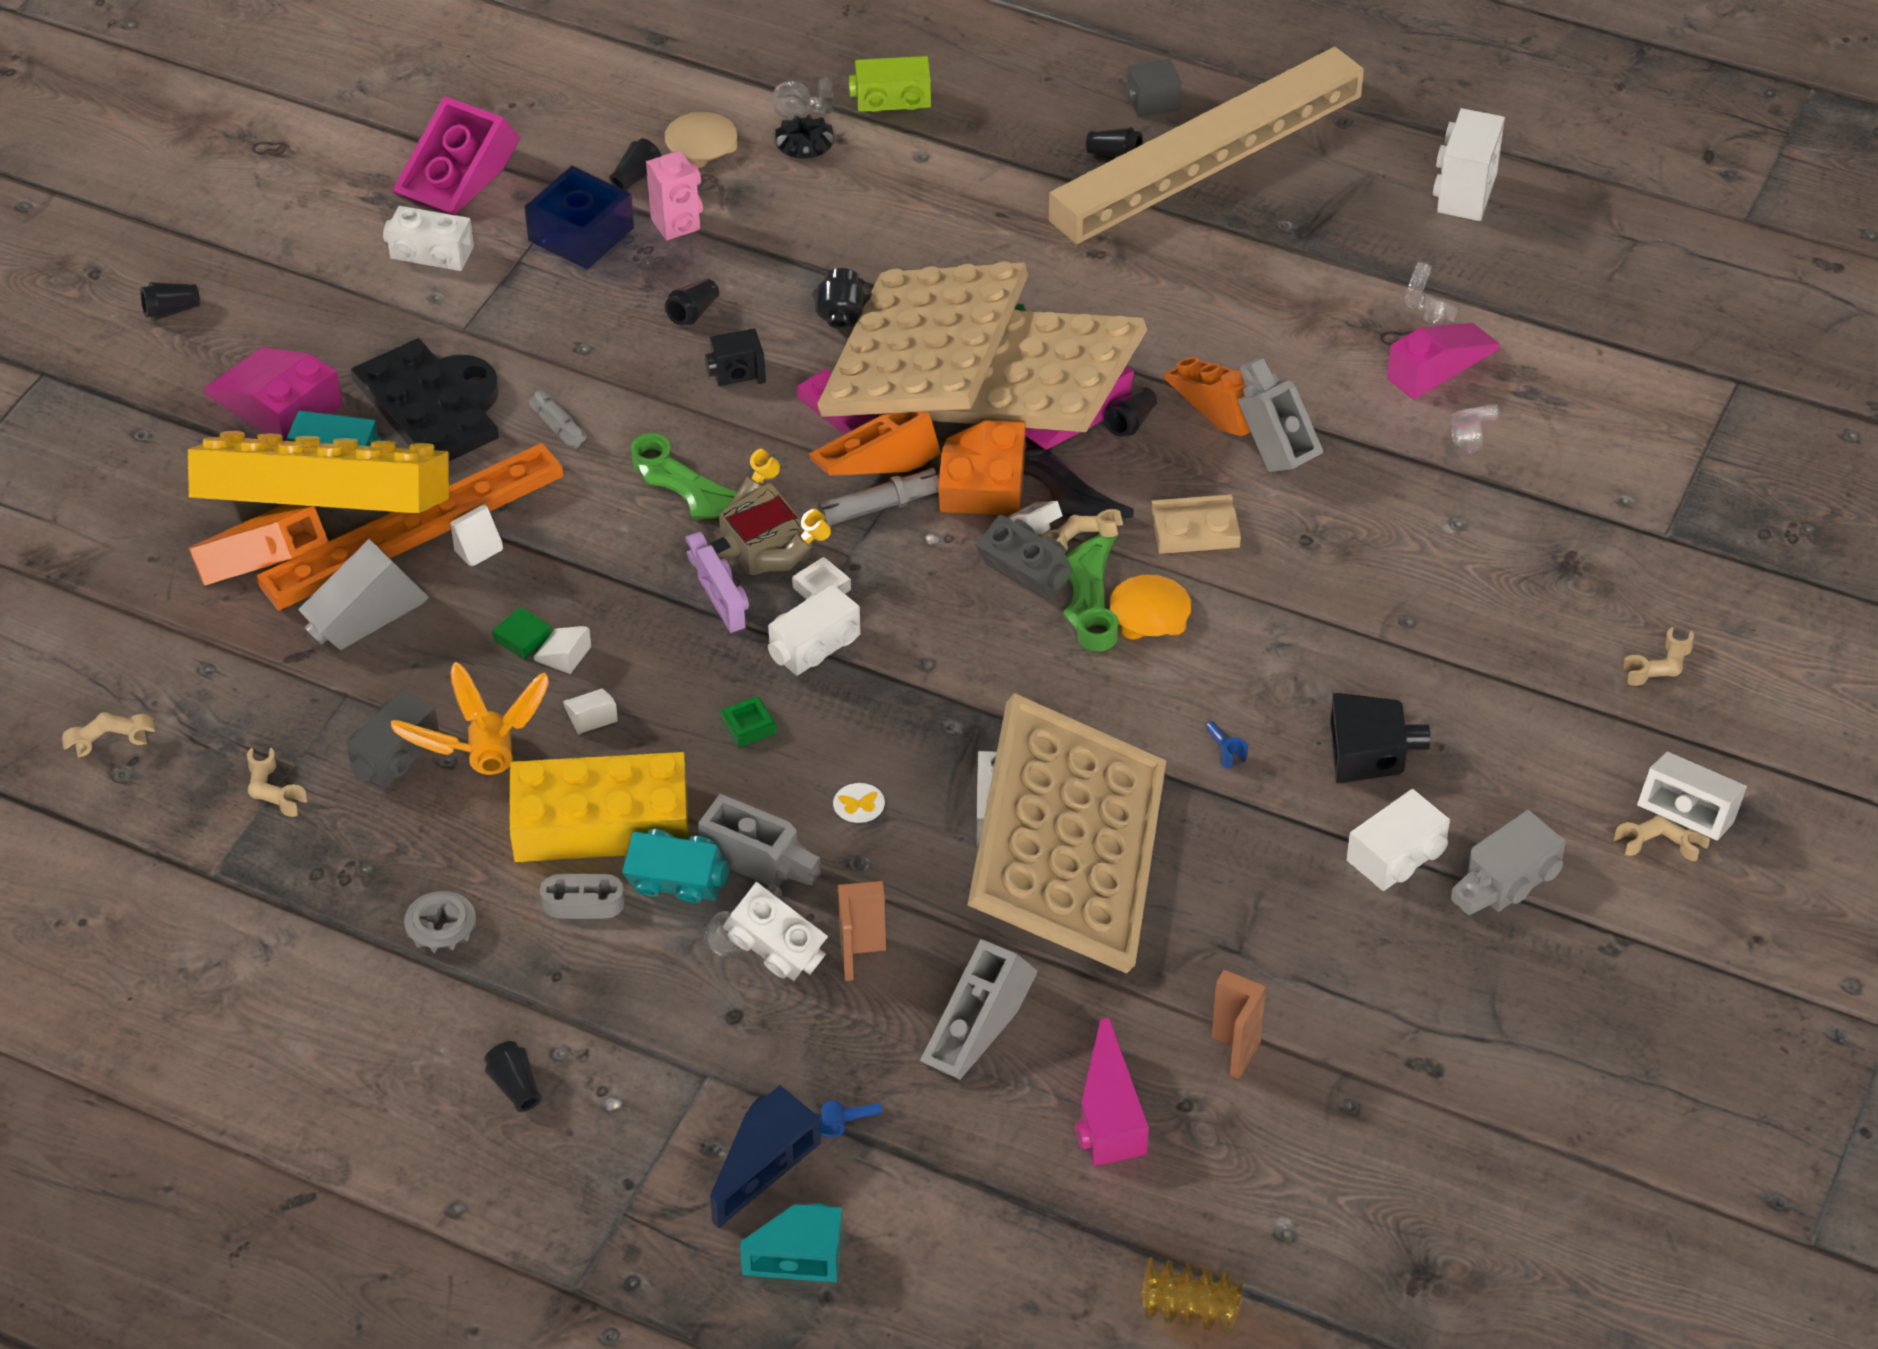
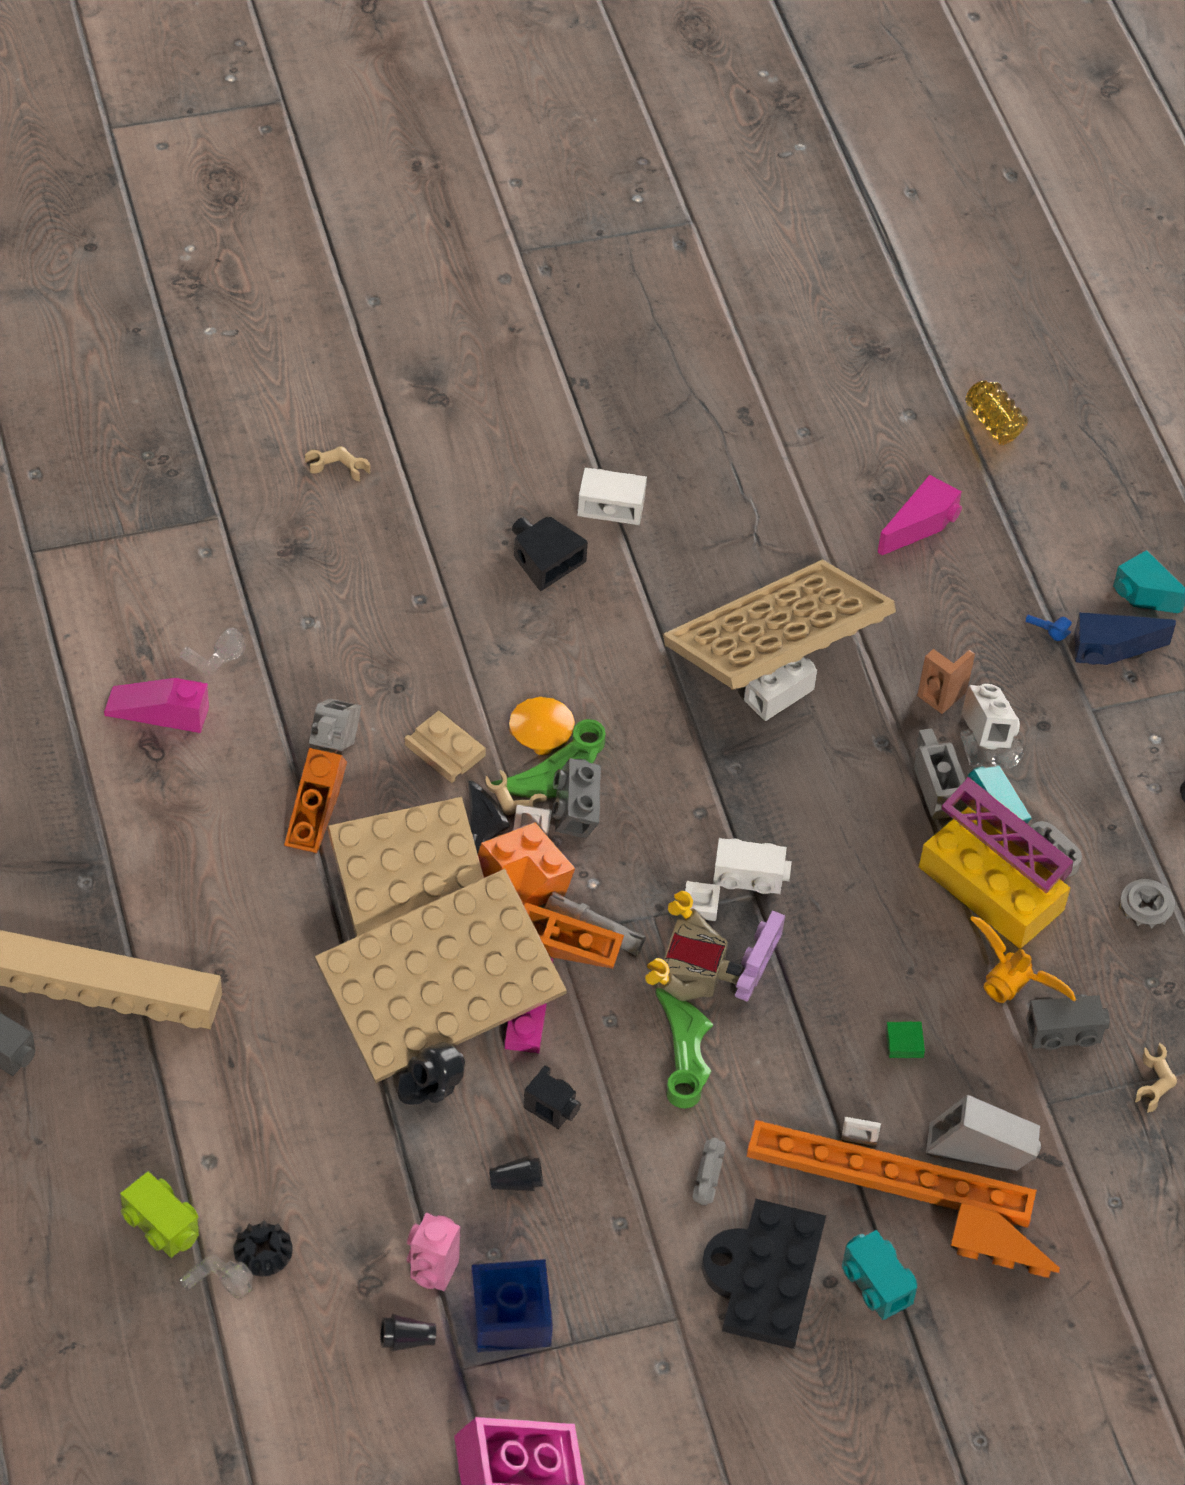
camera: 135 degrees left, 5 degrees up
yellow brick [188,431,449,513] -> none
dark pink slope [204,347,343,441] -> none
white brick [383,206,474,271] -> none
white slope [534,626,591,674] -> none
white slope [563,688,618,735] -> none
tan dish [665,112,738,168] -> none
green tile [720,696,777,748] -> none
white sticker [833,783,885,823] -> none
light grey slope [920,939,1038,1080] -> none
black cone [1086,127,1143,159] -> none
blue hand [1206,721,1248,768] -> none
nougat panel [1212,970,1266,1080] -> none
clear plate [1404,261,1459,326] -> none
light grey hinge [1451,810,1566,915] -> none
tan arm [1614,815,1710,861] -> none
white brick [1637,751,1747,841] -> none
none -> magenta fence [941,777,1073,894]

